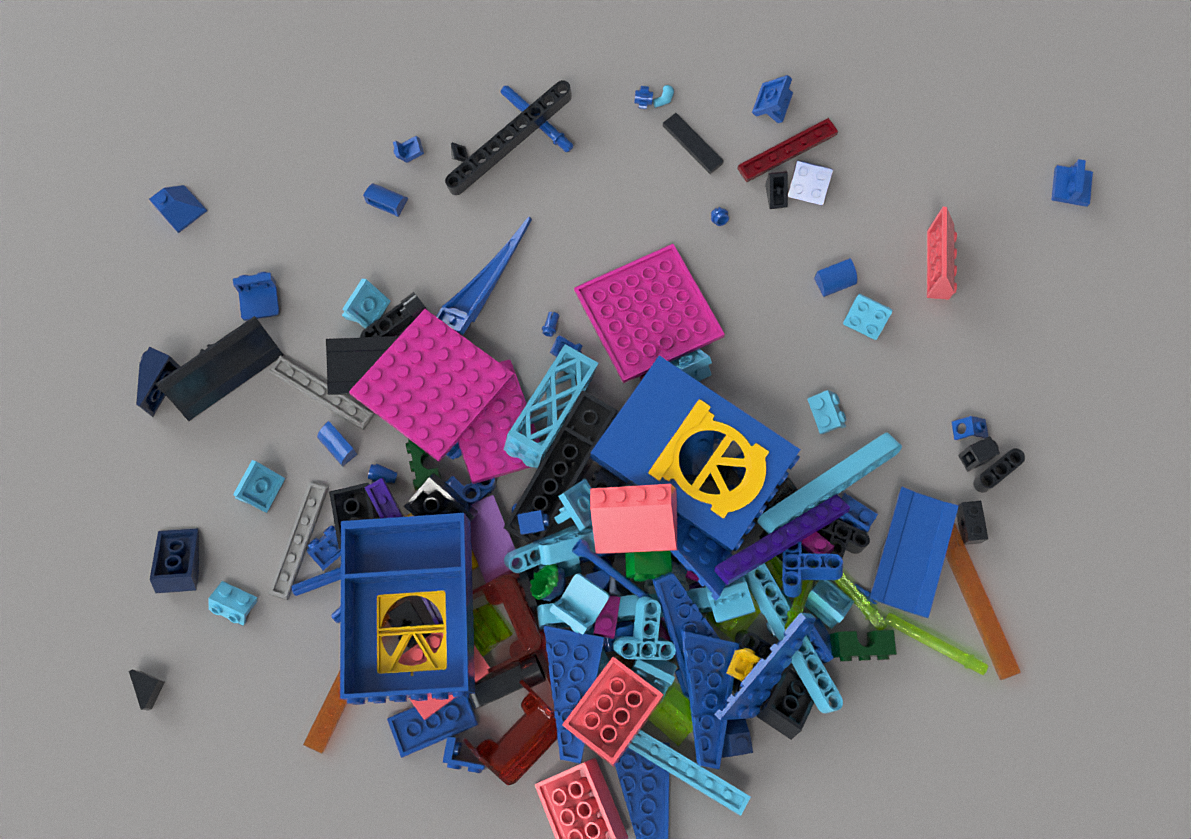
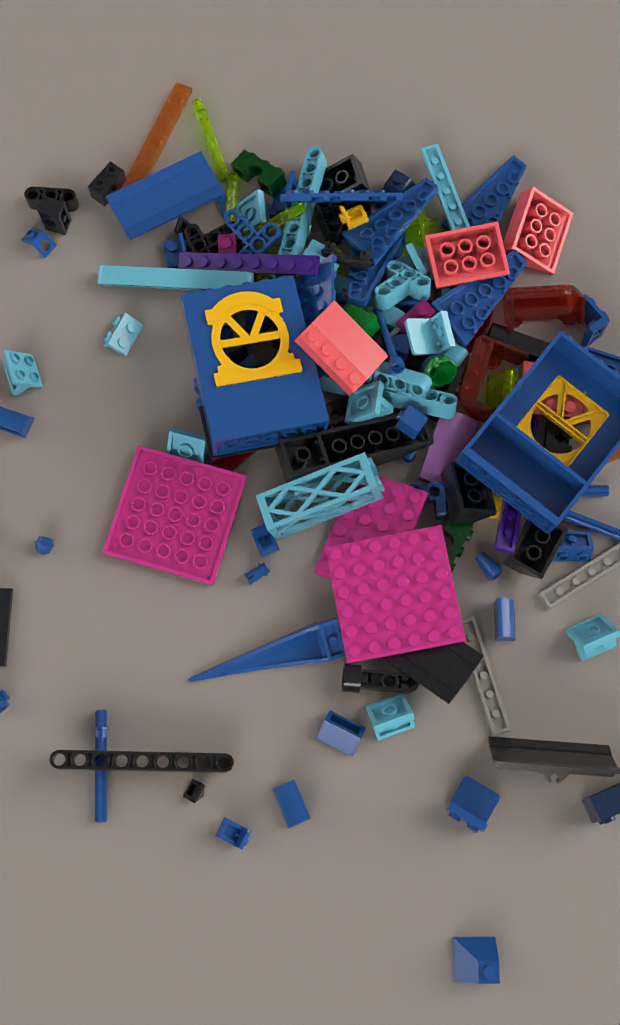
camera: 135 degrees left, 0 degrees up
none -> black slope [174,216,191,239]
none -> brick [316,710,366,756]
none -> black piece [321,241,373,270]

